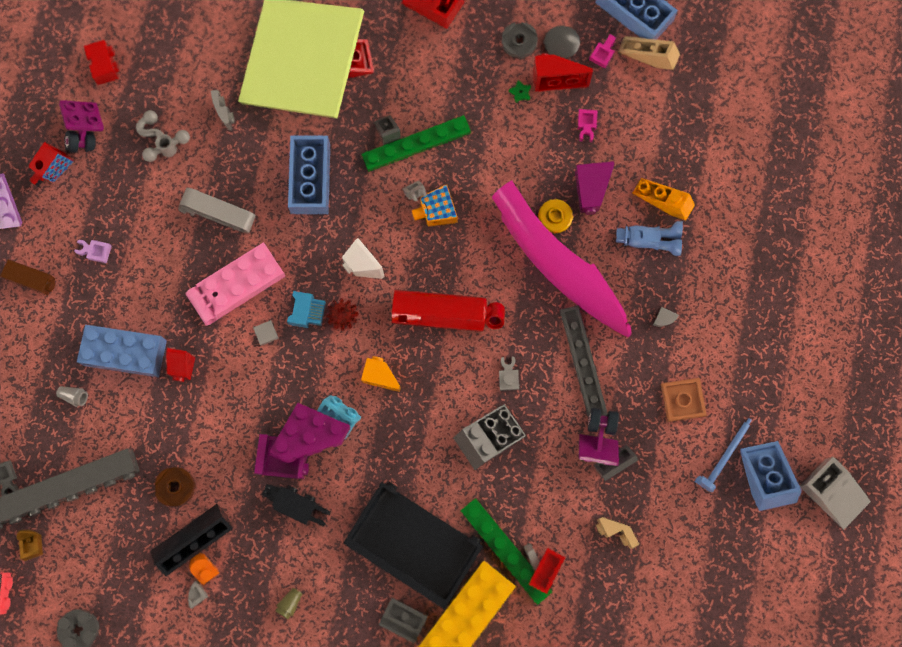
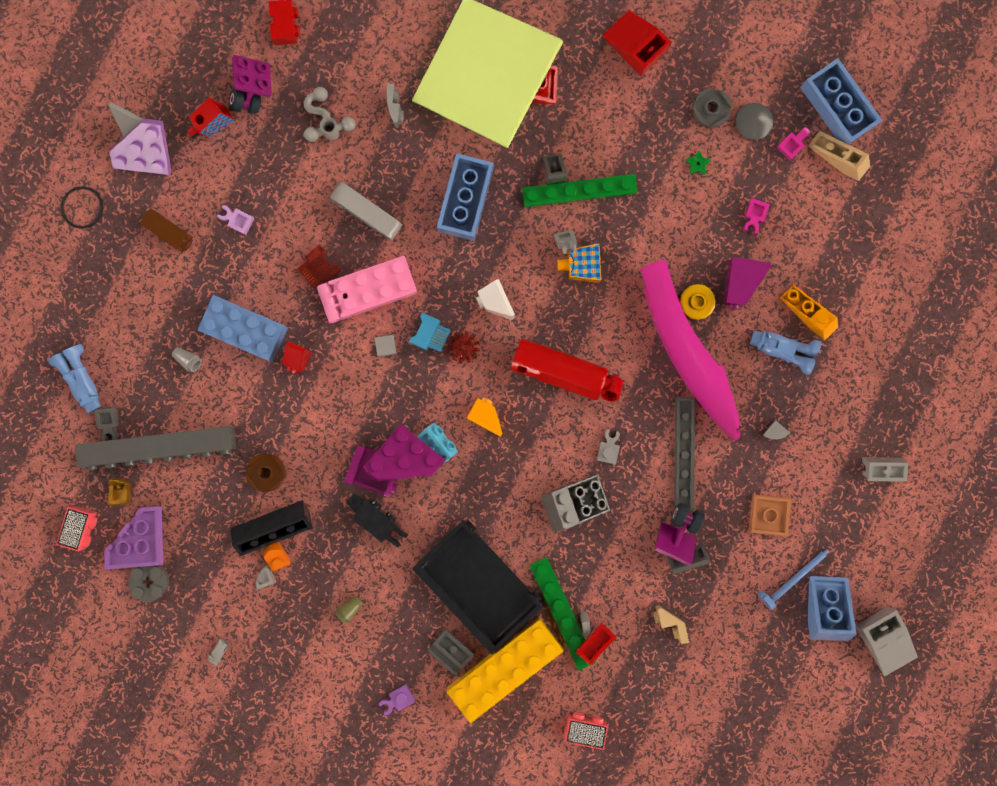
camera: 10 degrees right, 10 degrees up
red slope [533,53,593,92] -> none
none -> medium lavender plate [105,506,163,570]
none -> clear red piece [298,245,342,288]
none -> light grey hinge [862,457,908,482]

